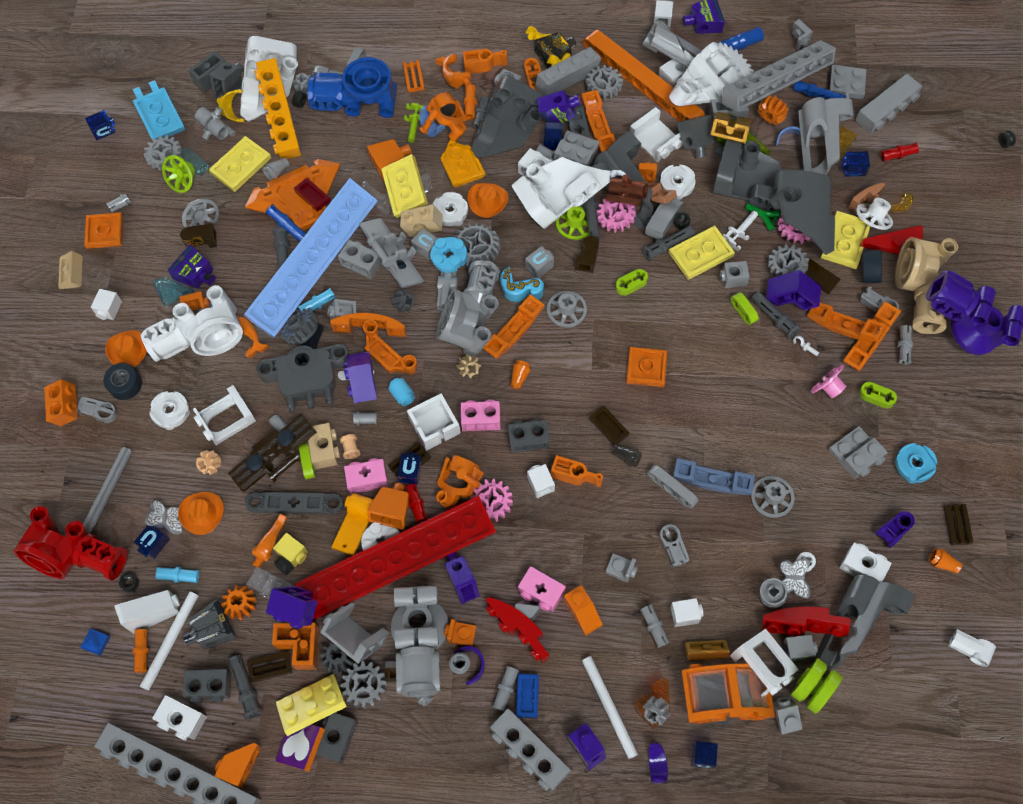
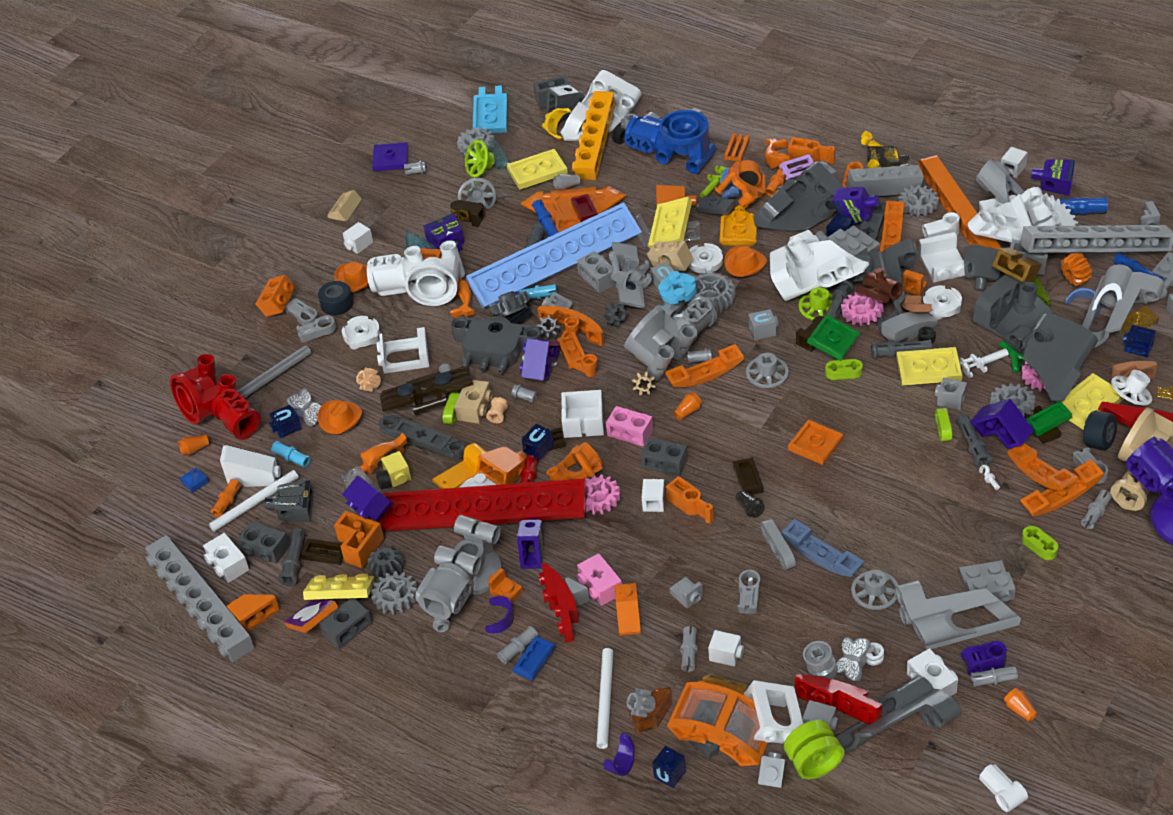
camera: 30 degrees right, 20 degrees down
orange tile [84,212,123,249] -> none
clear blue brick [85,110,116,141] -> none
pearl dark grey axle [118,573,139,593] -> none
light grey pin [195,107,236,140] -> none
orange gear [221,585,257,621] -> none
light grey panel [321,603,389,664] -> none
bright pink brick [344,458,389,495] -> none
medium azure brick [388,378,415,406] -> none
light grey cone [449,653,470,674] -> none
light grey brick [490,709,571,792] -> none
medium azure animal [500,267,544,302] -> none
dark purple torso [565,723,606,771] -> none
bright pink wheel [810,364,846,398] -> none
medium azure plate [895,443,937,484] -> none
dark brown tile [944,504,973,545] -> none
none -> orange cone [178,434,209,456]
none -> light grey piece [296,315,336,343]
none -> dark purple plate [372,142,408,171]
none -> light grey gear [536,315,560,340]
none -> light grey pin [687,348,712,364]
none -> dark grey plate [696,196,736,215]
none -> lavender tile [779,154,814,181]
none -> green tile [807,314,861,361]
none -> light grey panel [895,580,1021,650]
none -> white piece [922,212,960,238]
none -> light grey axle [971,666,1018,687]
none -> green tile [1026,401,1072,437]

